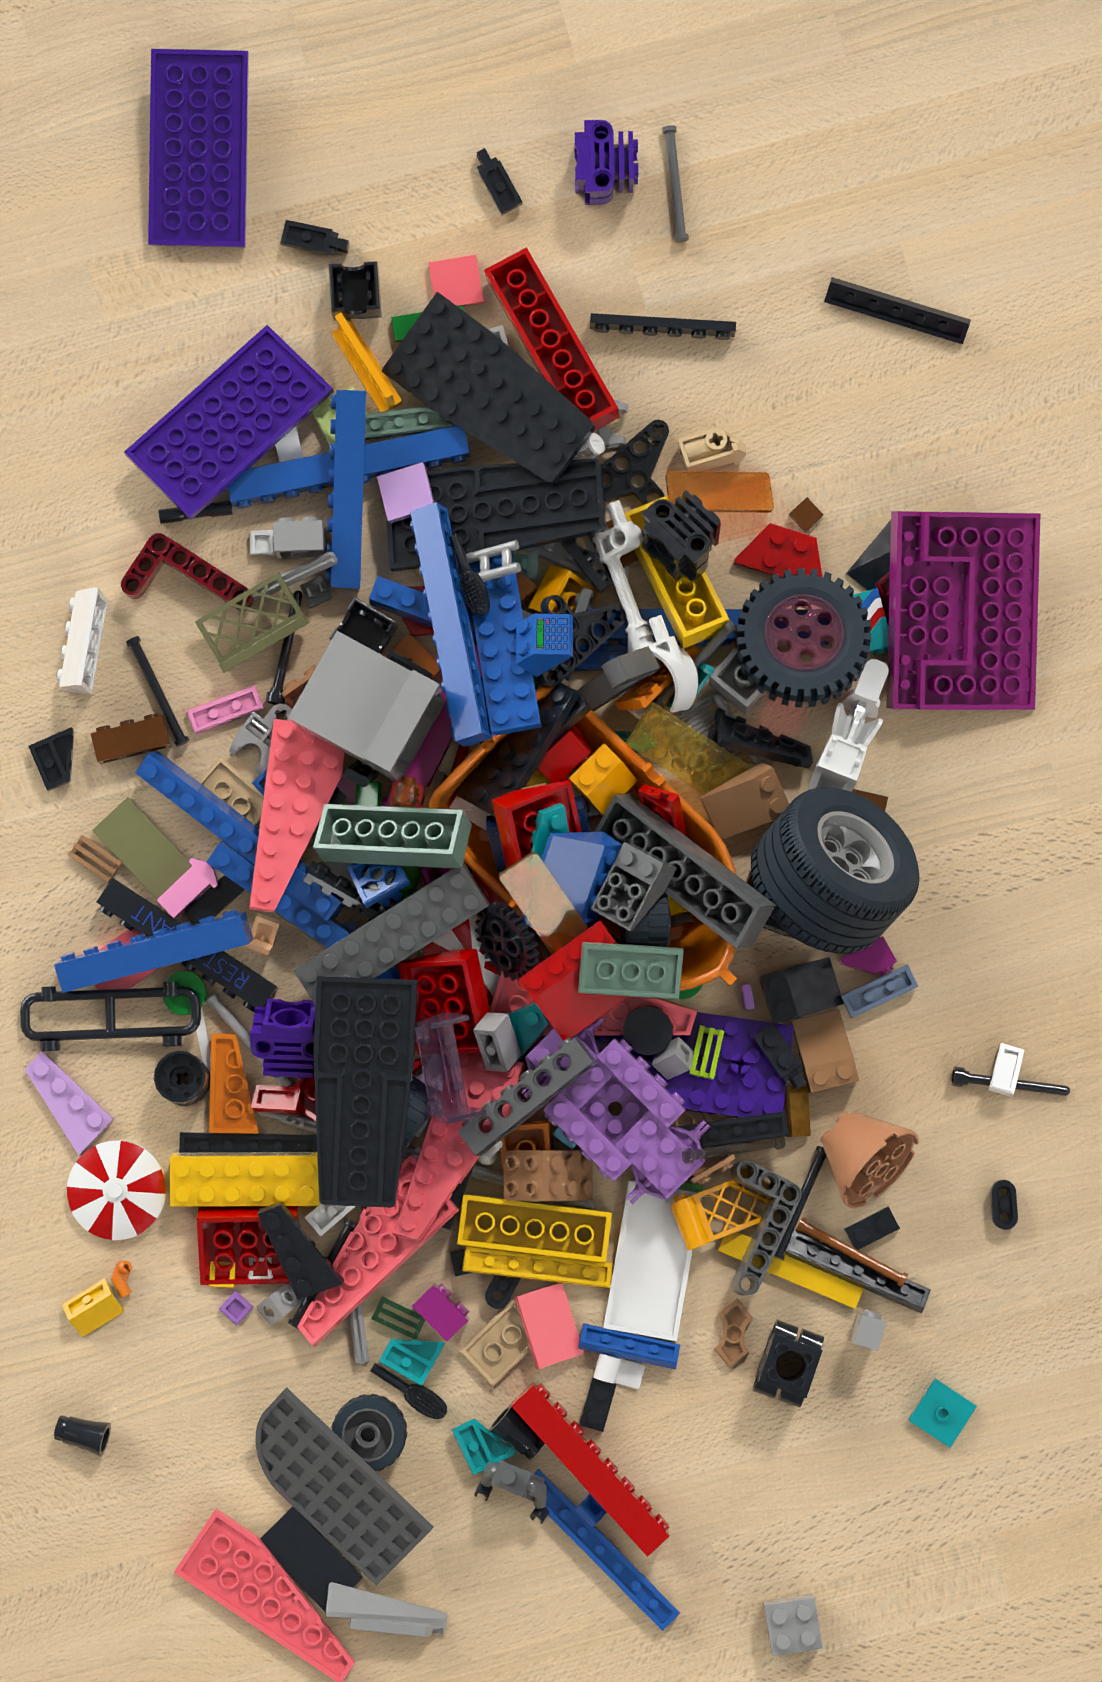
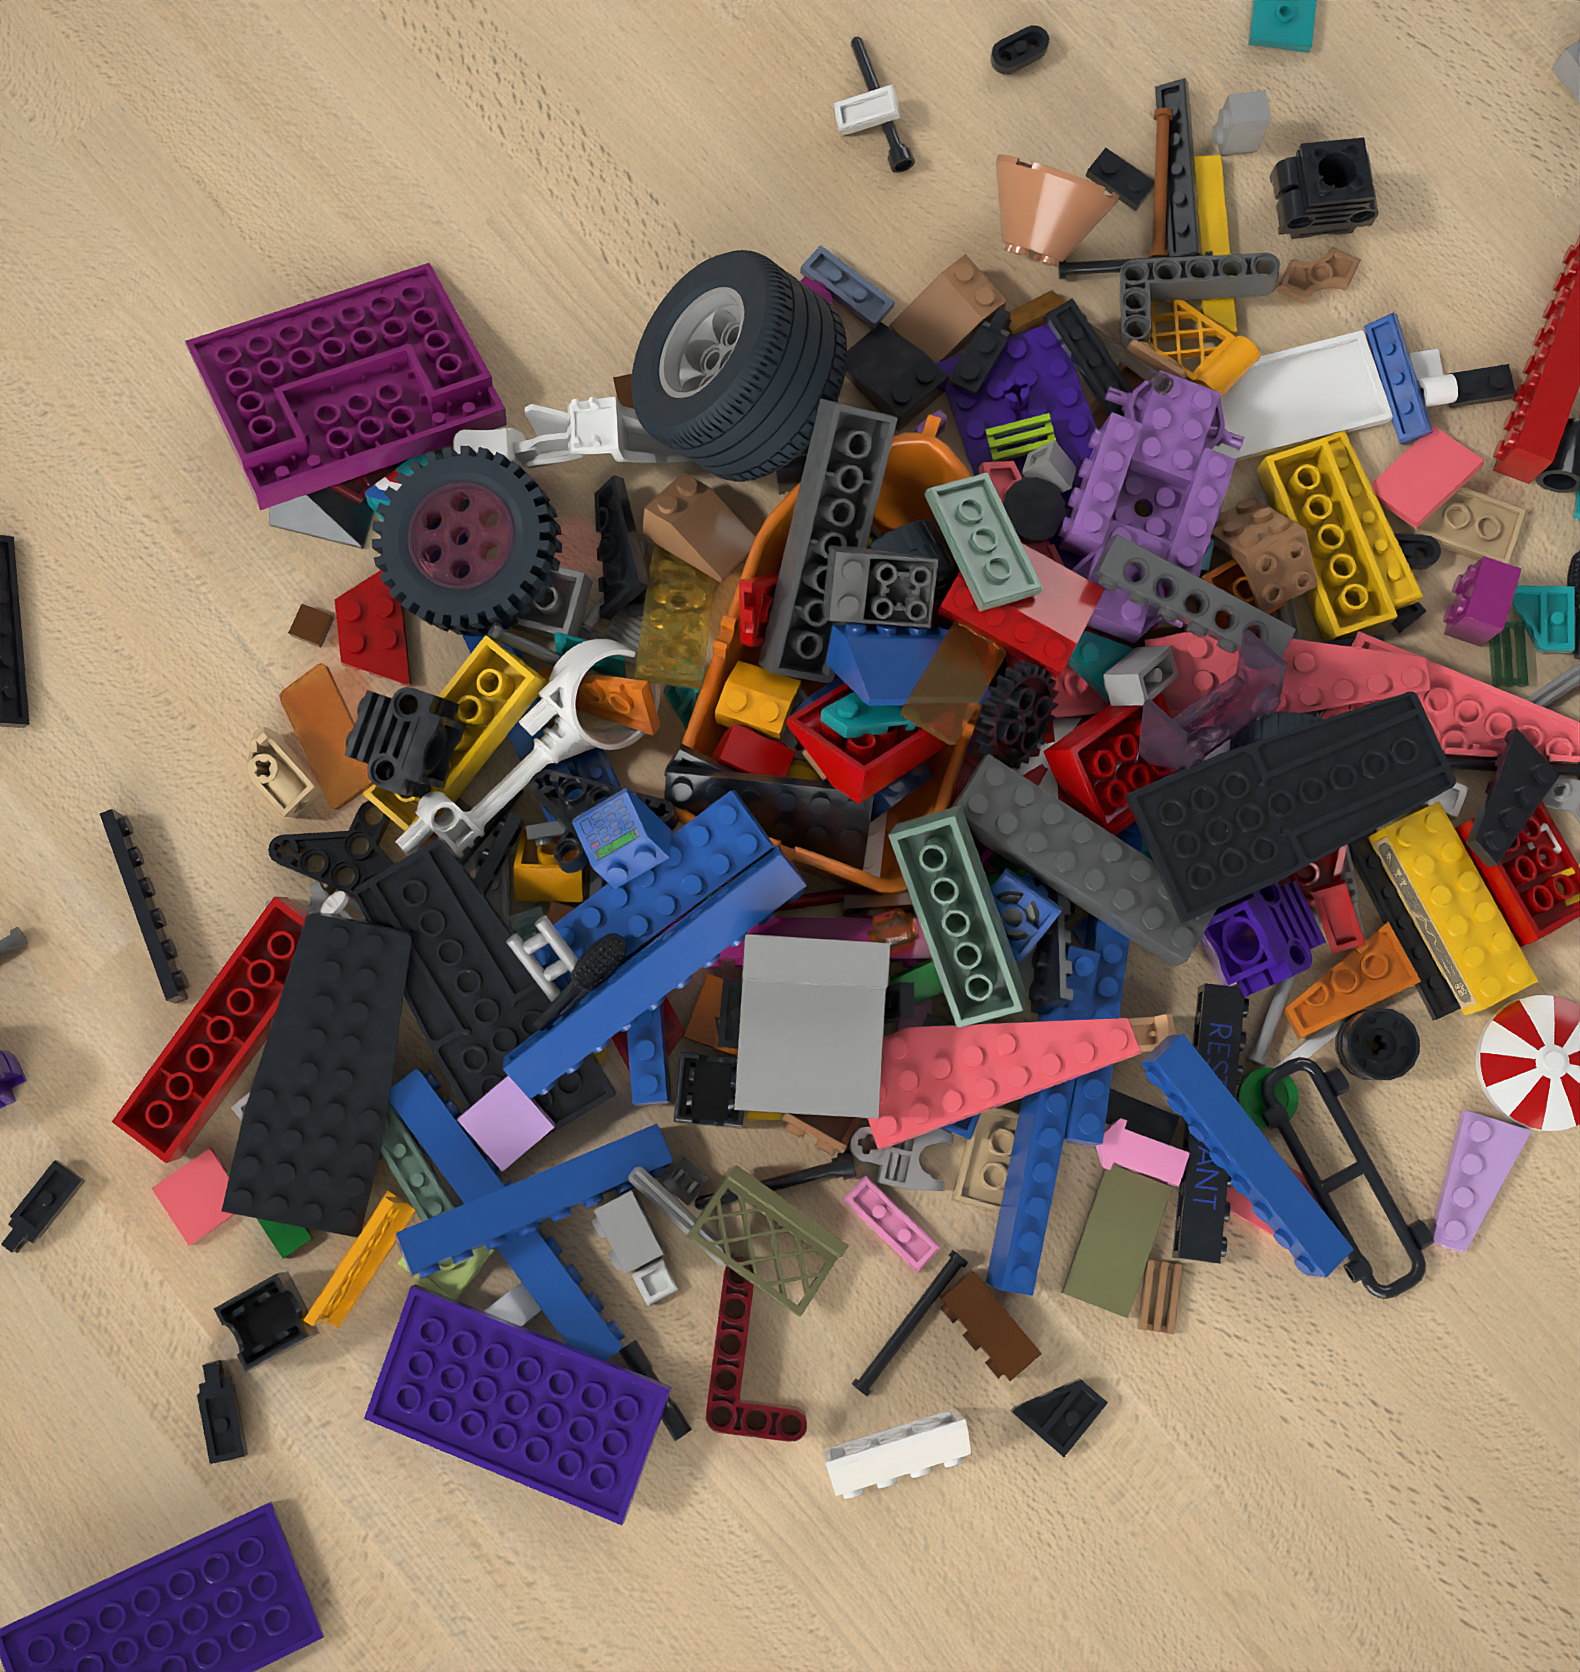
camera: 120 degrees left, 5 degrees down
dark grey beam [577,646,660,712] -> none

